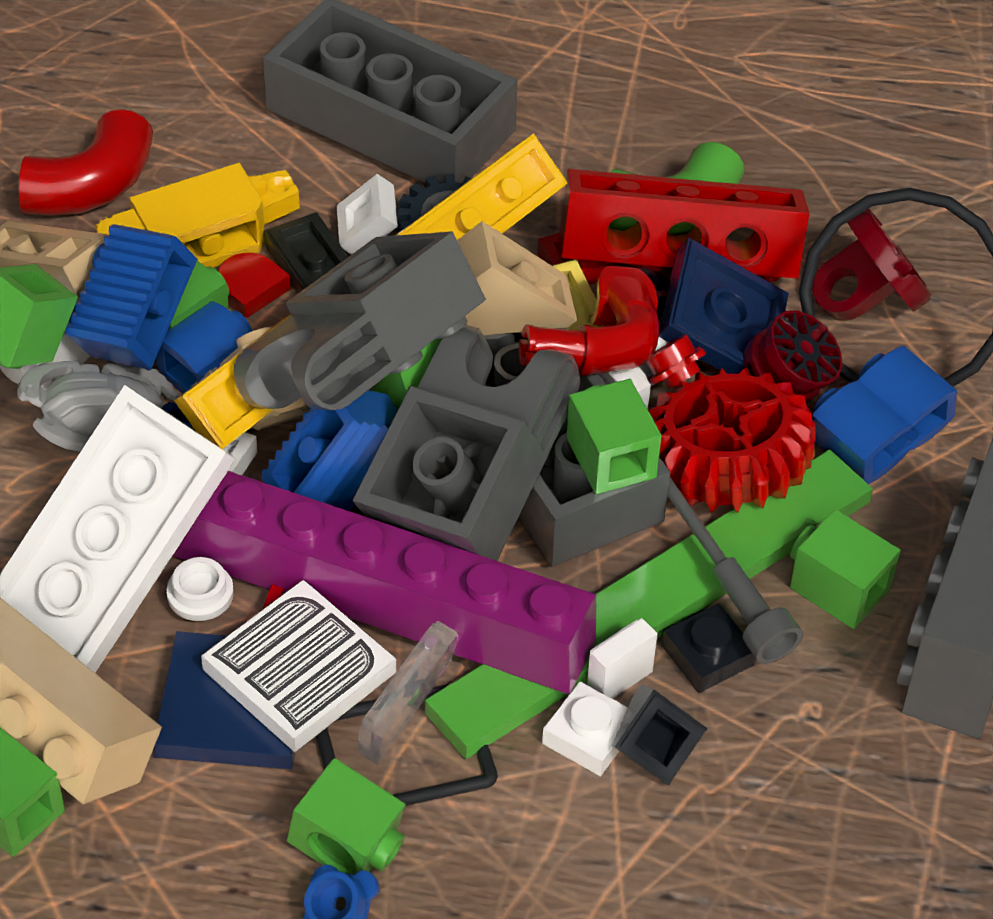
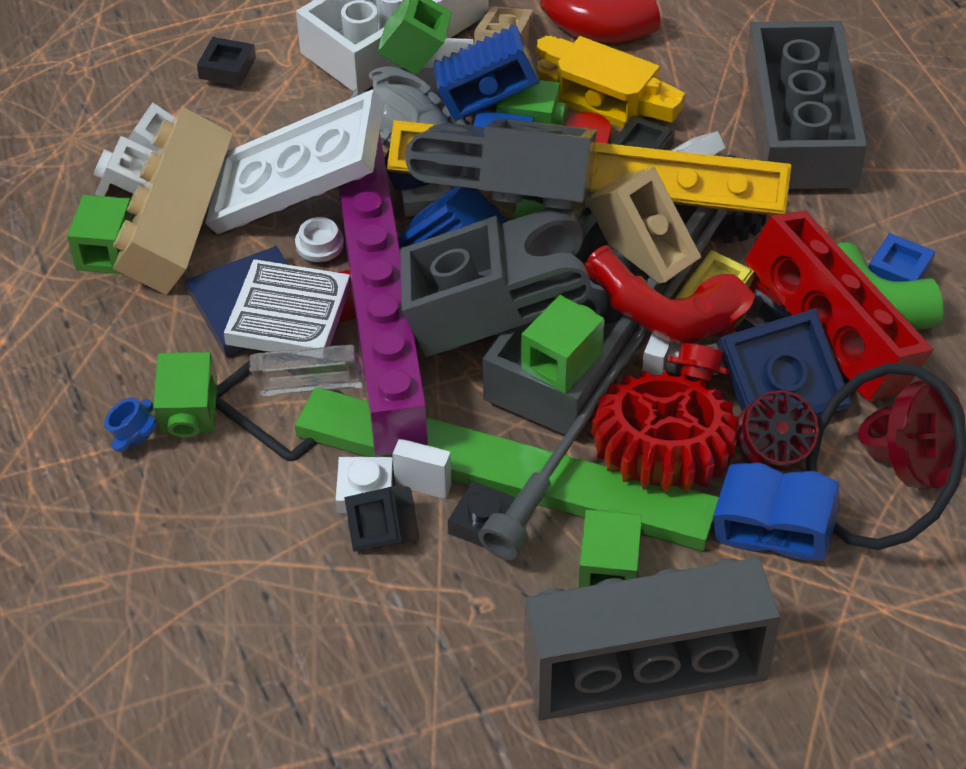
camera: 60 degrees right, 0 degrees up
none -> blue plate [868,233,935,281]

